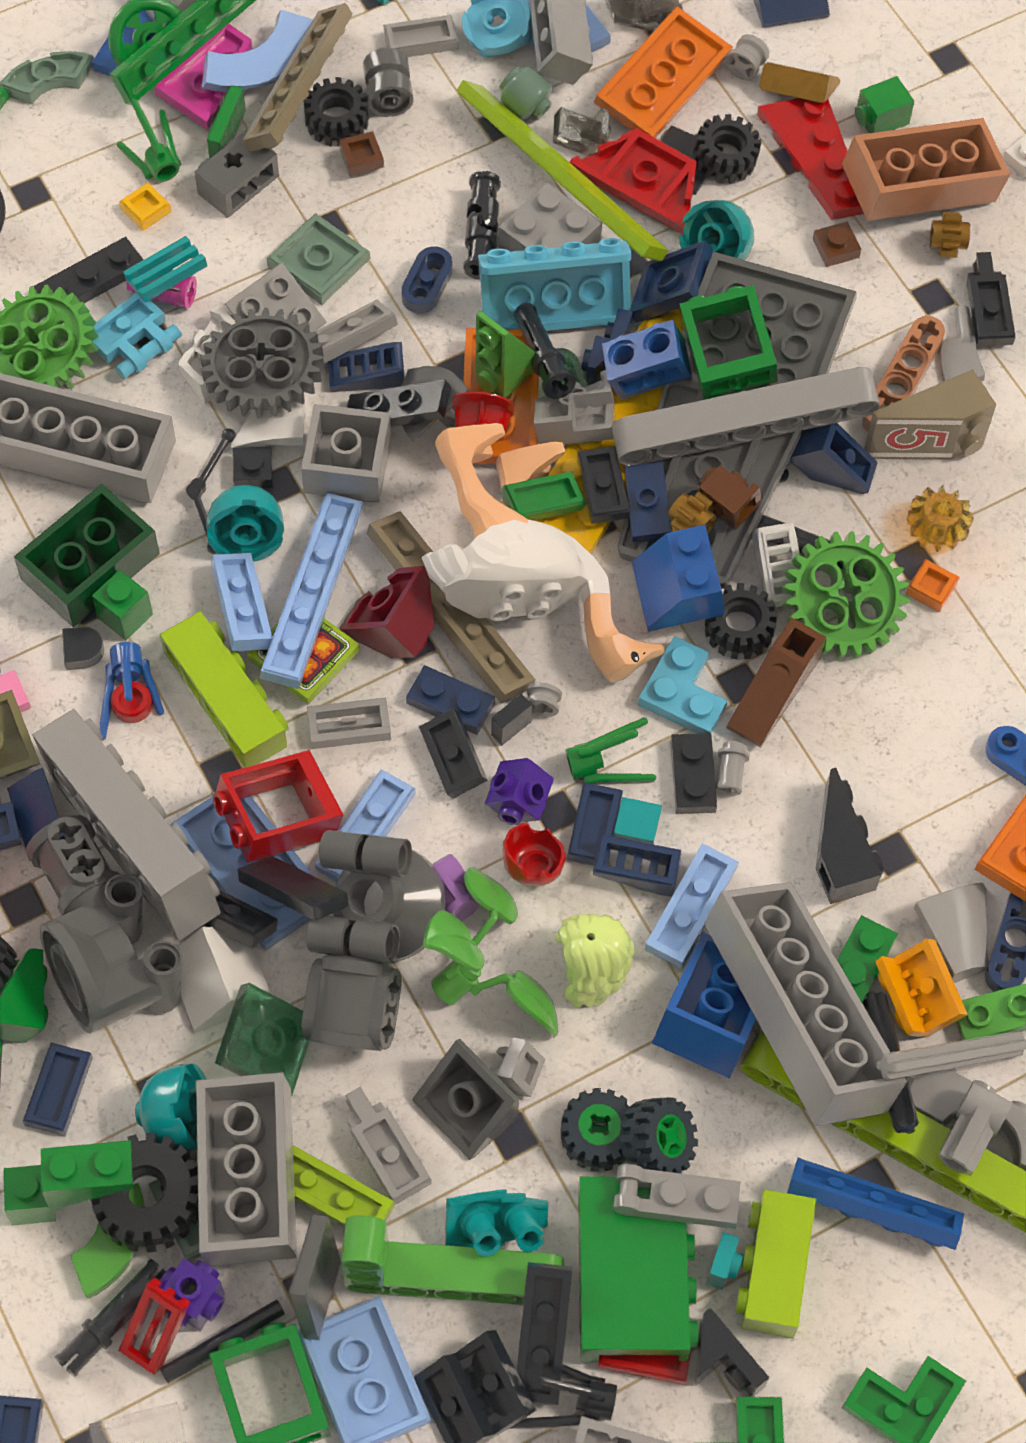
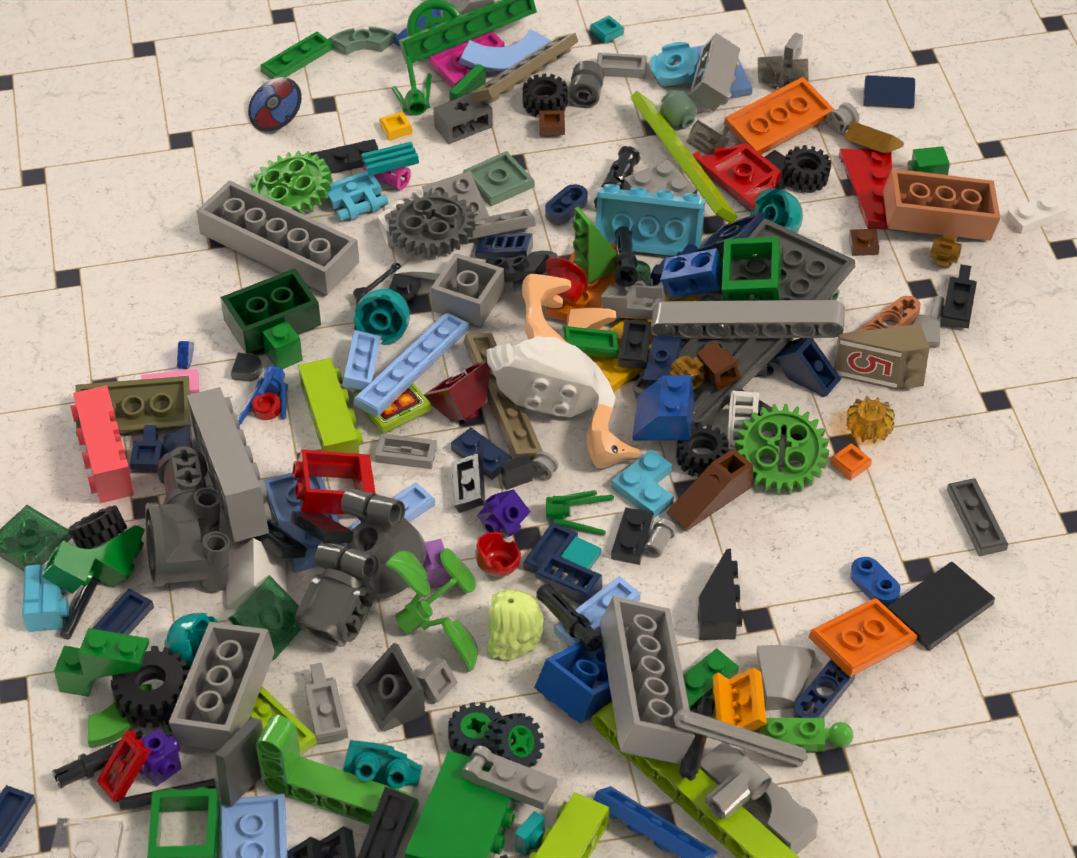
camera: 20 degrees right, 15 degrees down
none -> black pin [536,583,603,652]

